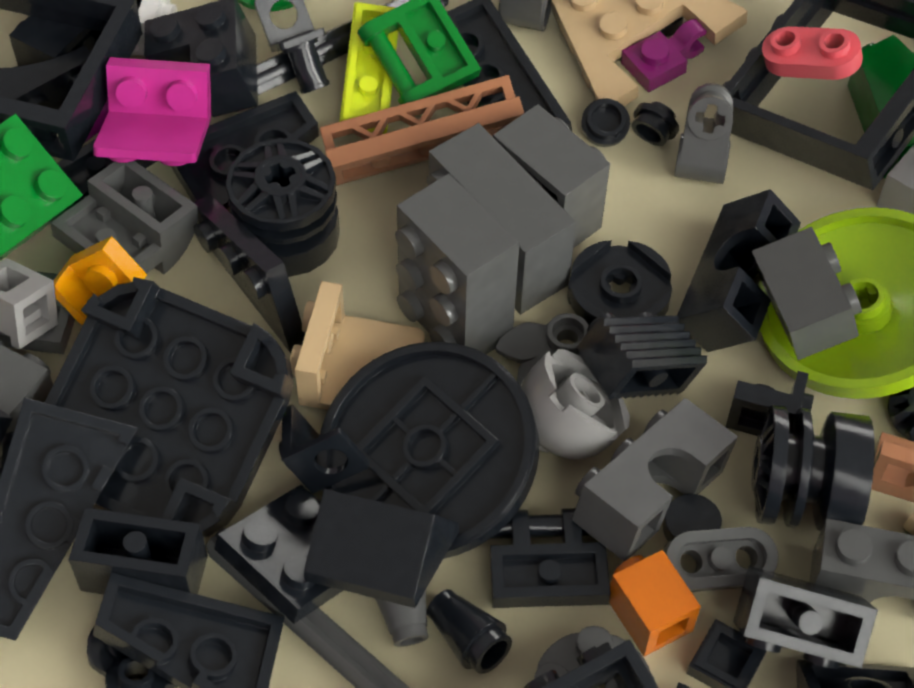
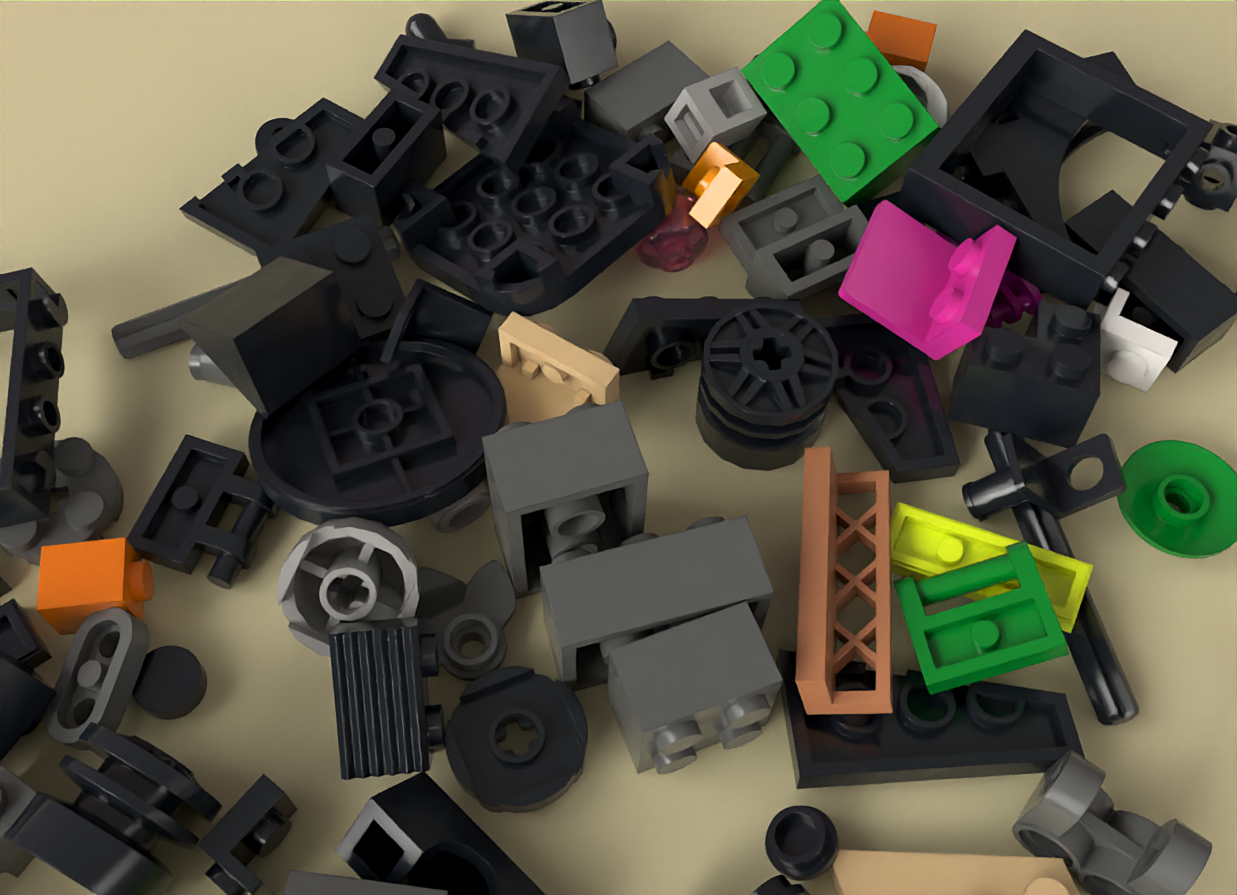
camera: 110 degrees right, 5 degrees up
black cone [427,589,512,674] -> none
dark grey arch [572,398,738,561] -> none

